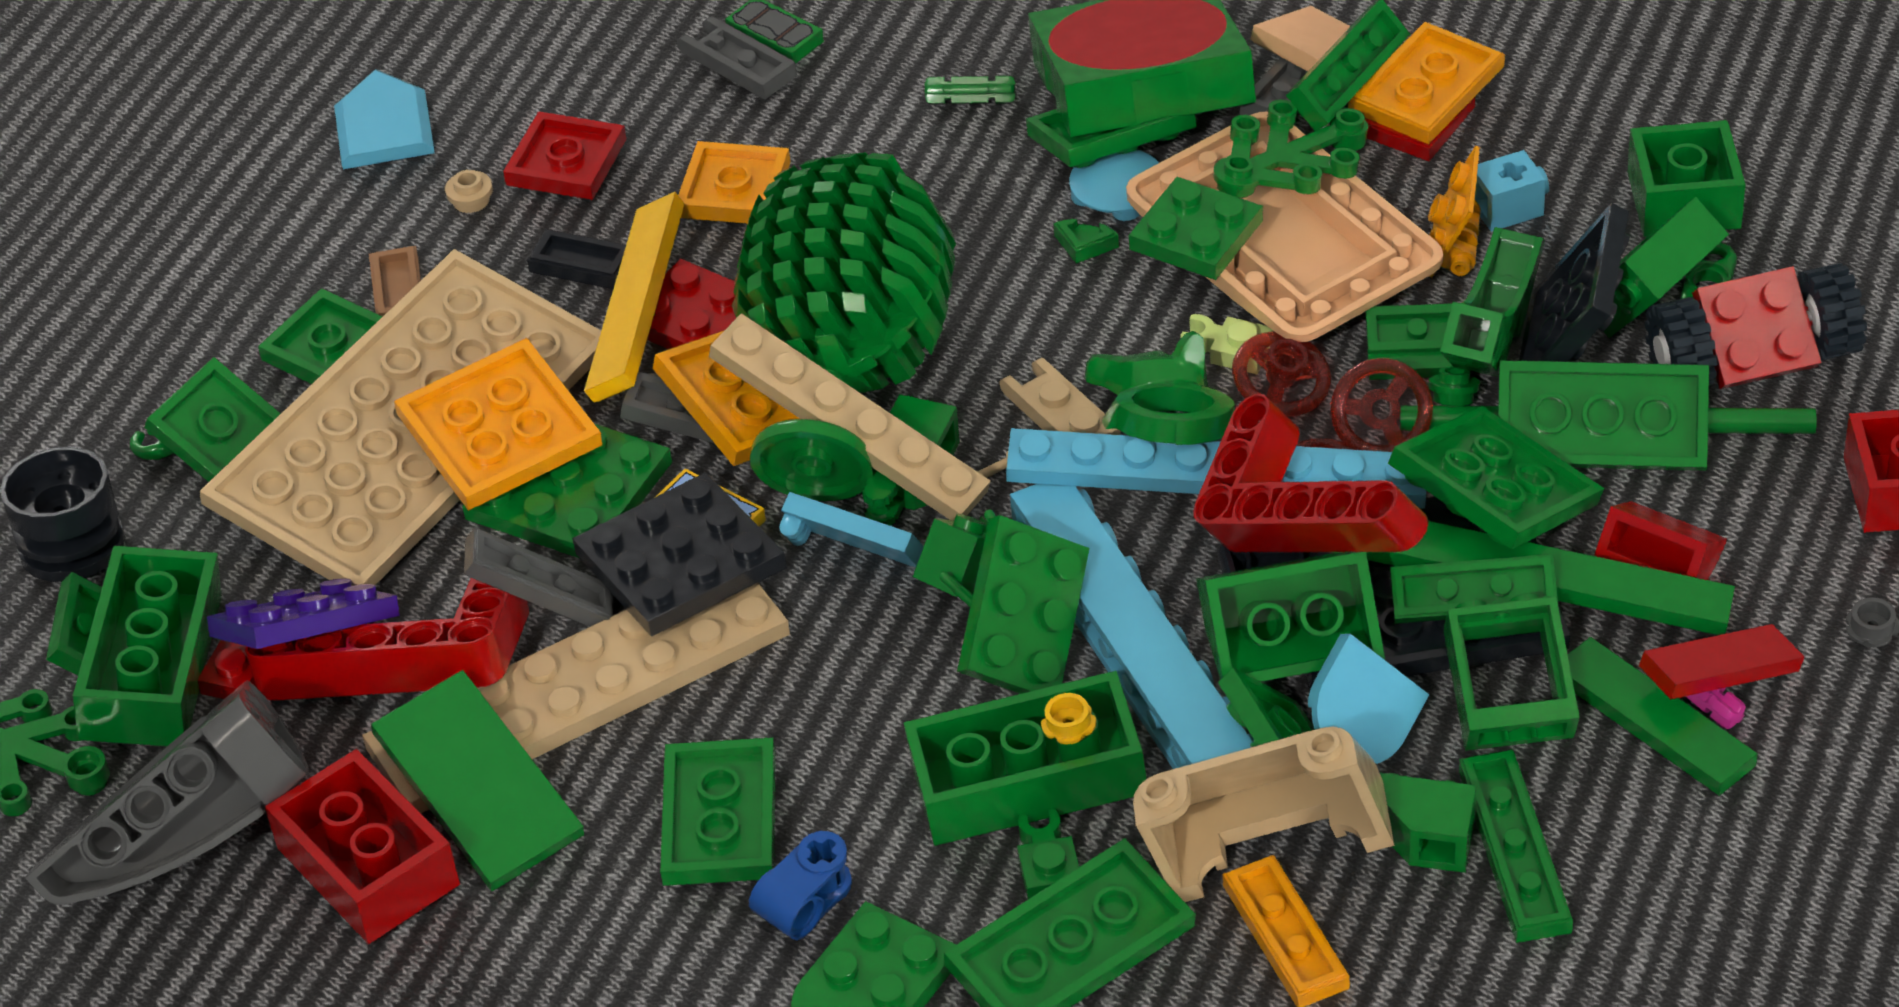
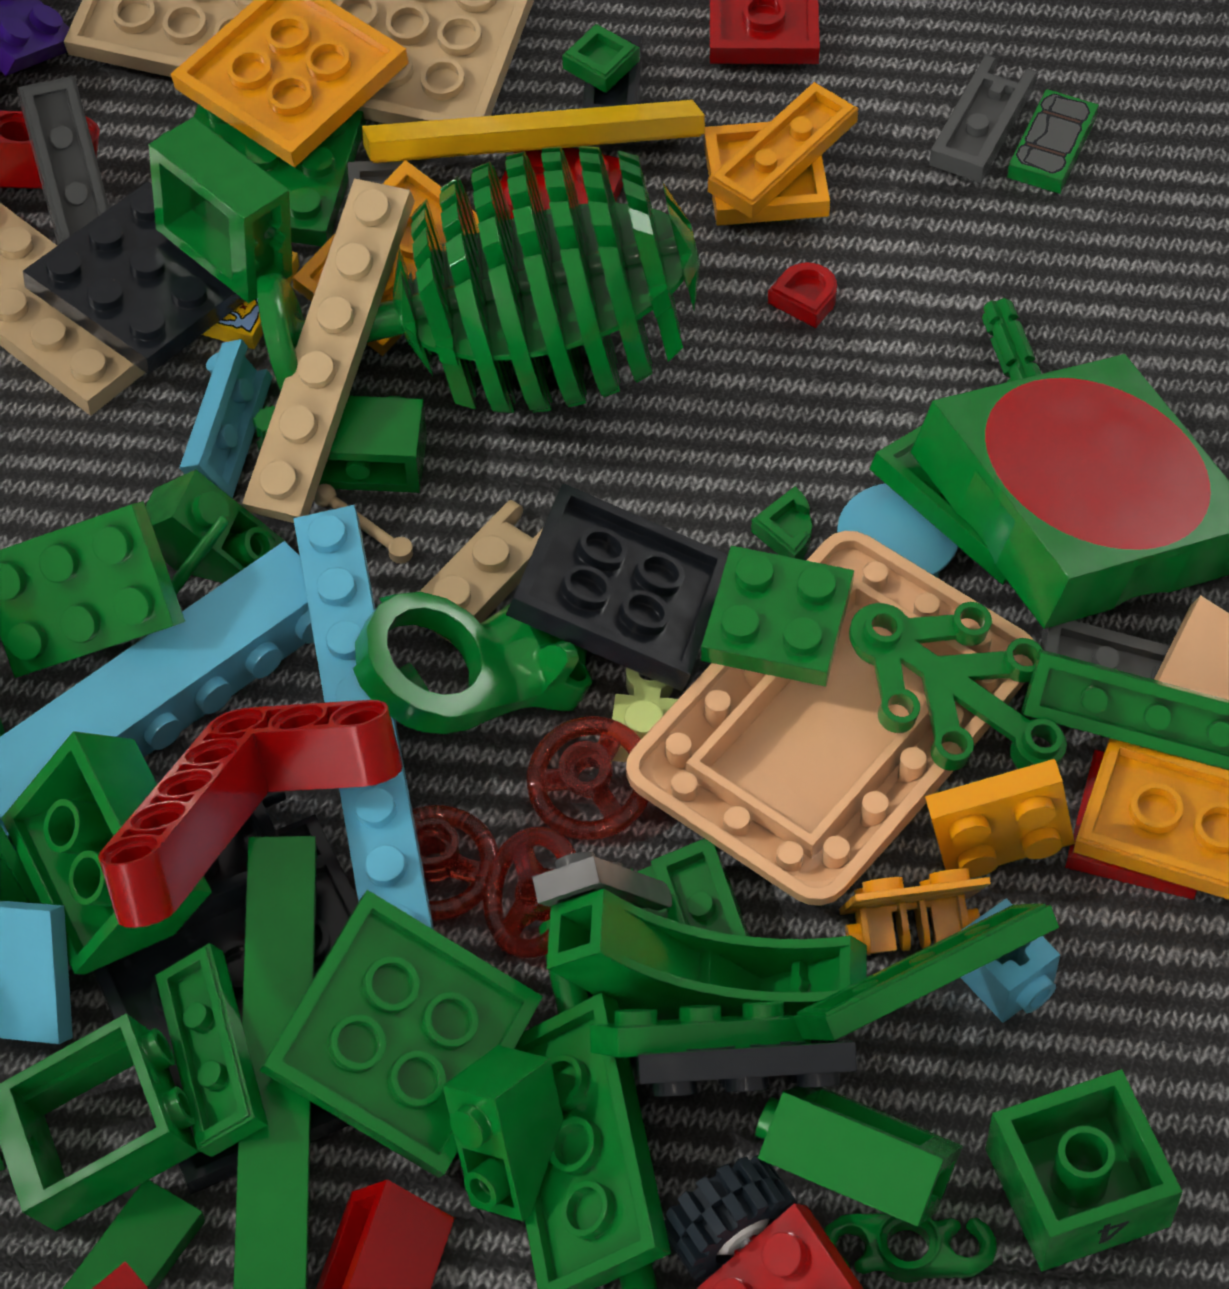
camera: 70 degrees right, 10 degrees up
none -> green window [148,117,293,304]
none -> green slope [443,1045,563,1221]
none -> black plate [506,483,728,691]
none -> dark grey hinge [532,852,672,911]
none -> green tile [562,24,640,93]
none -> green plate [590,1001,811,1057]
none -> light orange tile [708,82,858,219]
none -> green tile [794,903,1059,1041]
none -> light orange plate [925,759,1075,878]

